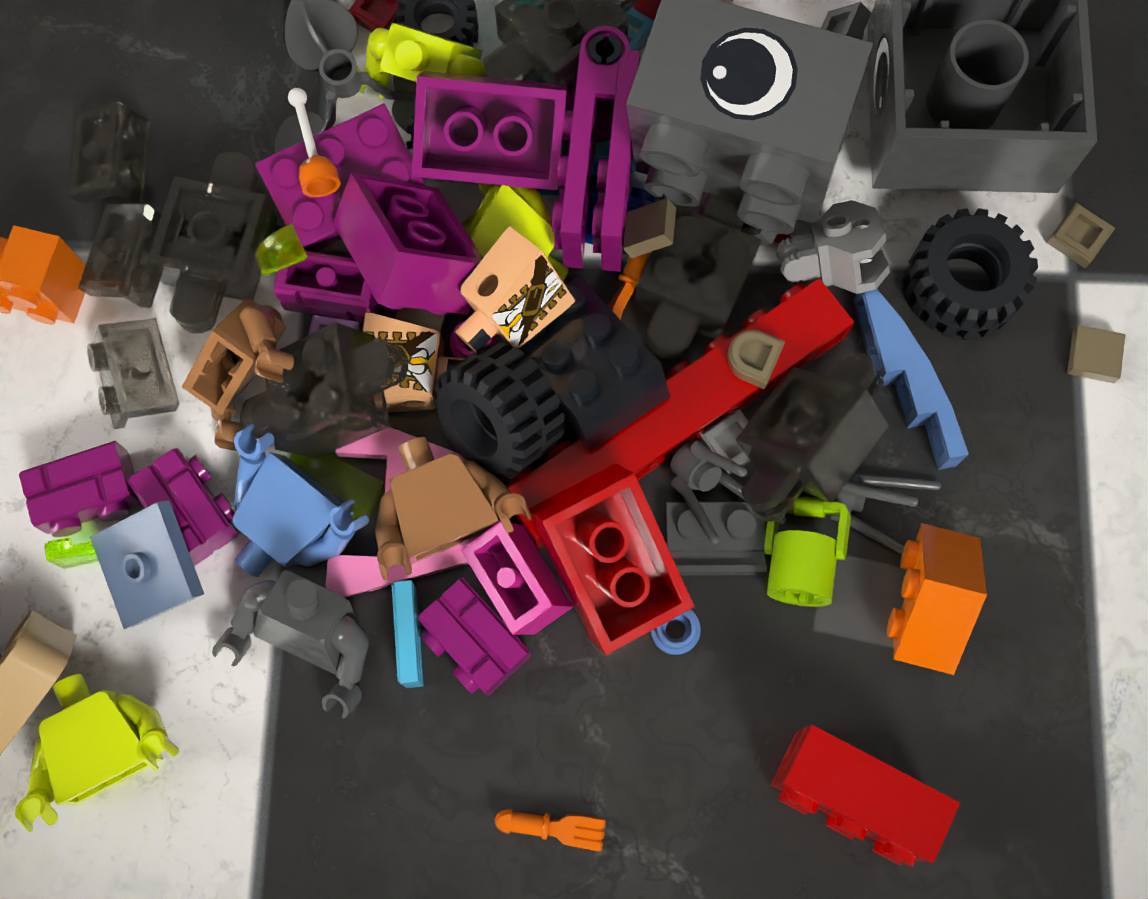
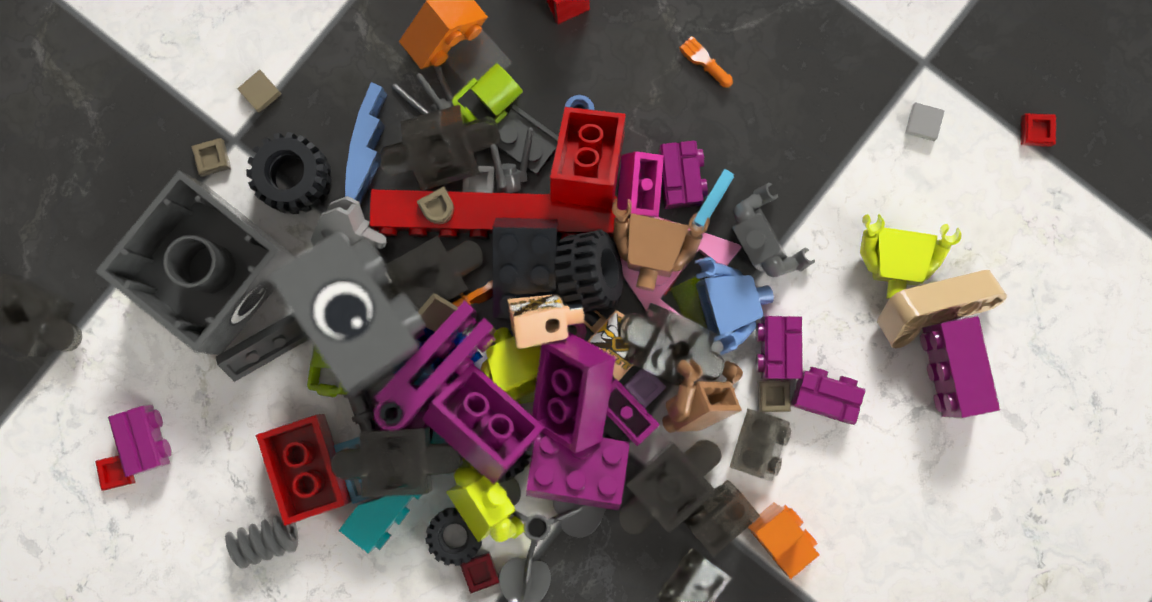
camera: 140 degrees left, 10 degrees up
clear neon green tile [44,538,98,569] -> none
sand blue plate [90,500,204,629] -> none
clear neon green tile [255,224,308,276] -> none
orange hinge [288,88,341,197] -> none
none -> dark tan tile [757,381,791,412]

